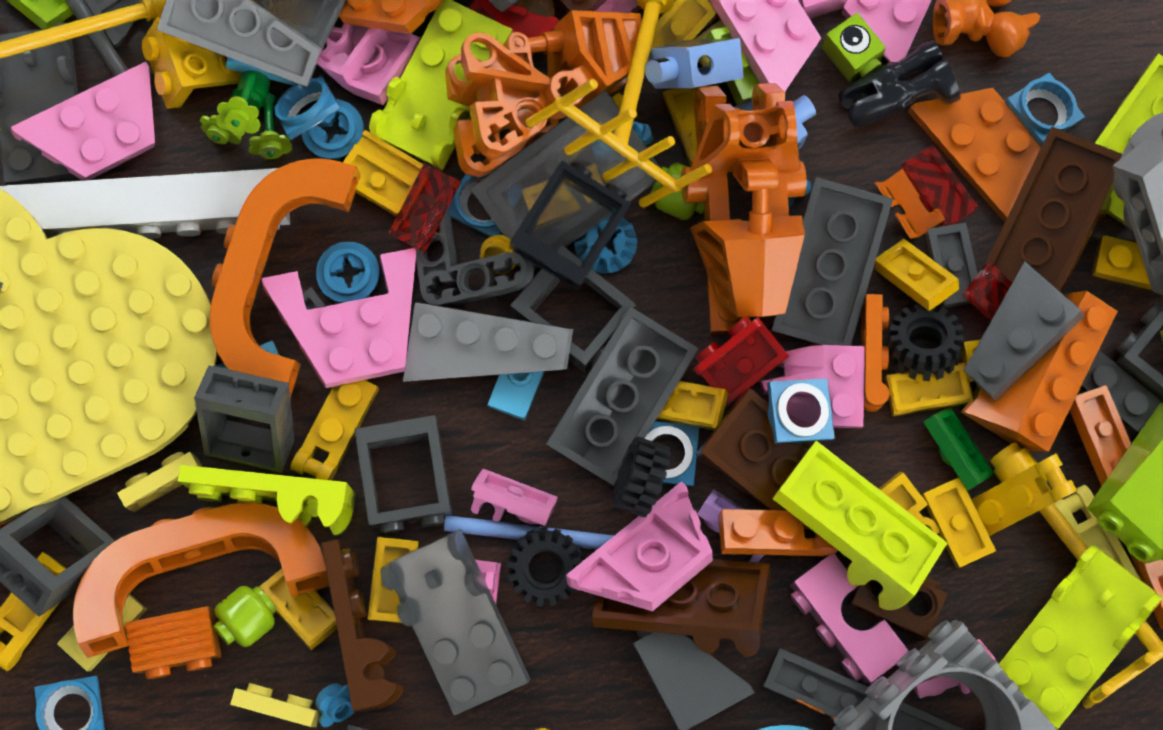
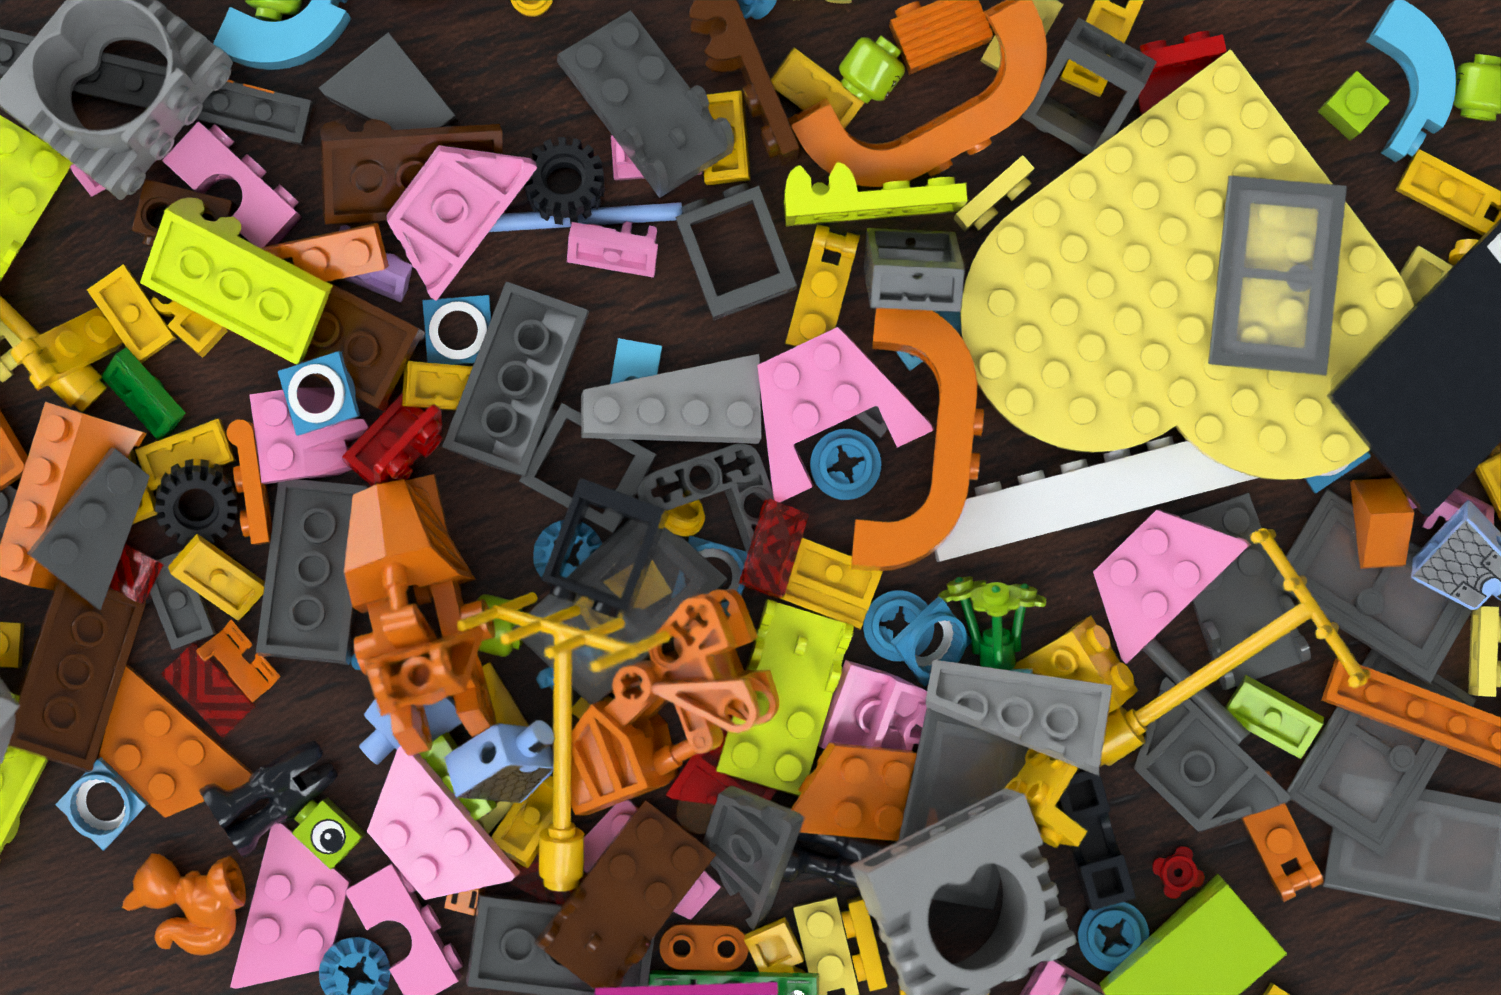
camera: 165 degrees right, 10 degrees up
black tyre [612,436,671,517] -> none

